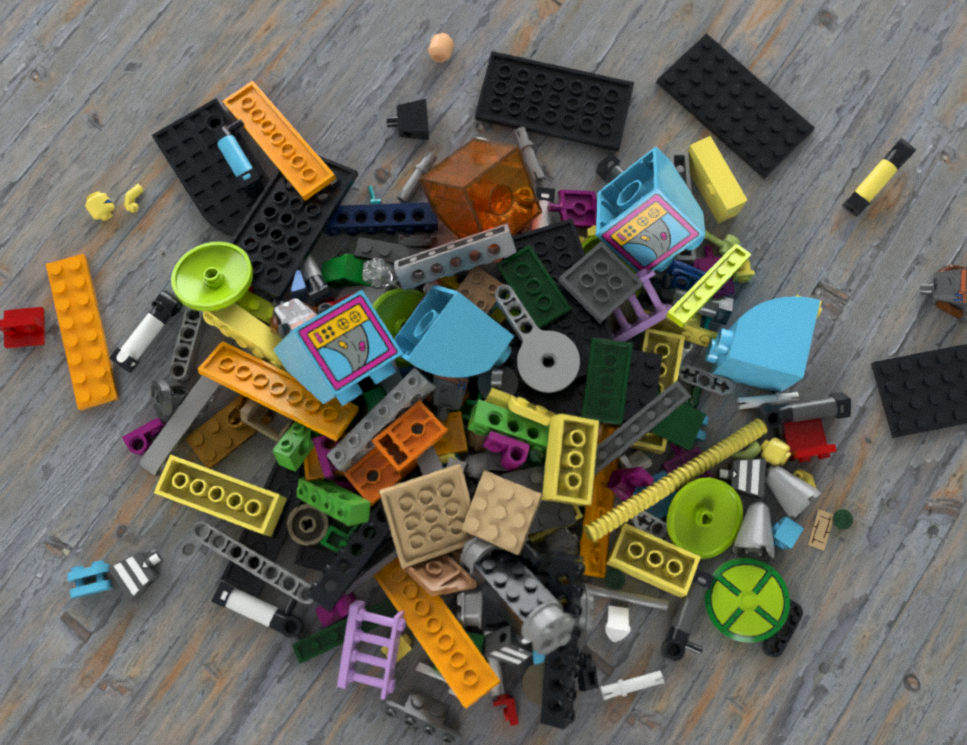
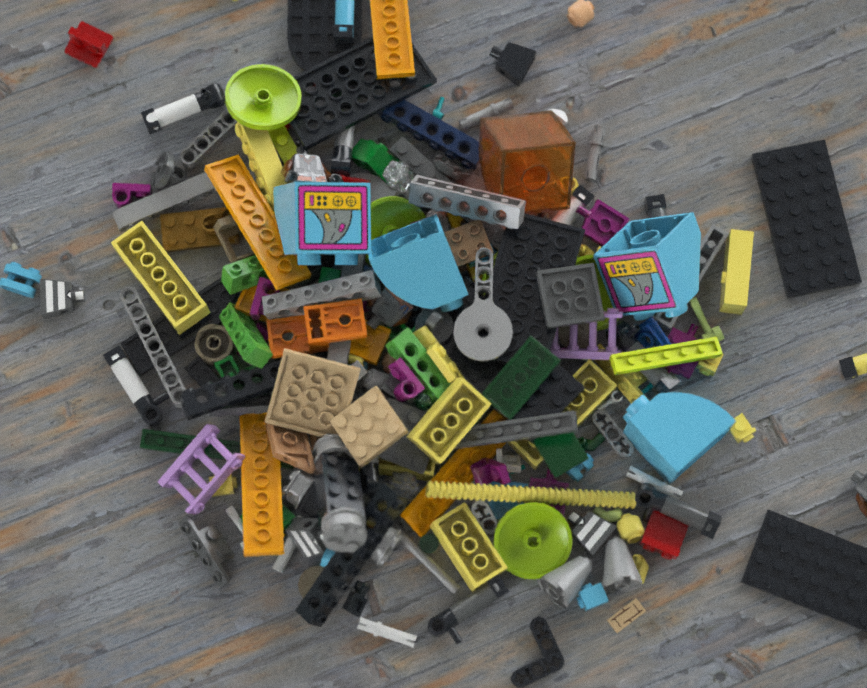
camera: 35 degrees right, 0 degrees up
light orange plate [46,254,119,410] -> none
light blue slope [291,270,307,302] -> none
magenta plate [315,591,357,628] -> none
black plate [475,51,634,152] -> none
red bracket [493,693,519,726] -> none
dark green tile [496,244,572,330] -> none
white tile [605,605,631,642] -> none
dish [705,558,790,643] -> none
clear green plate [832,509,853,530] -> none

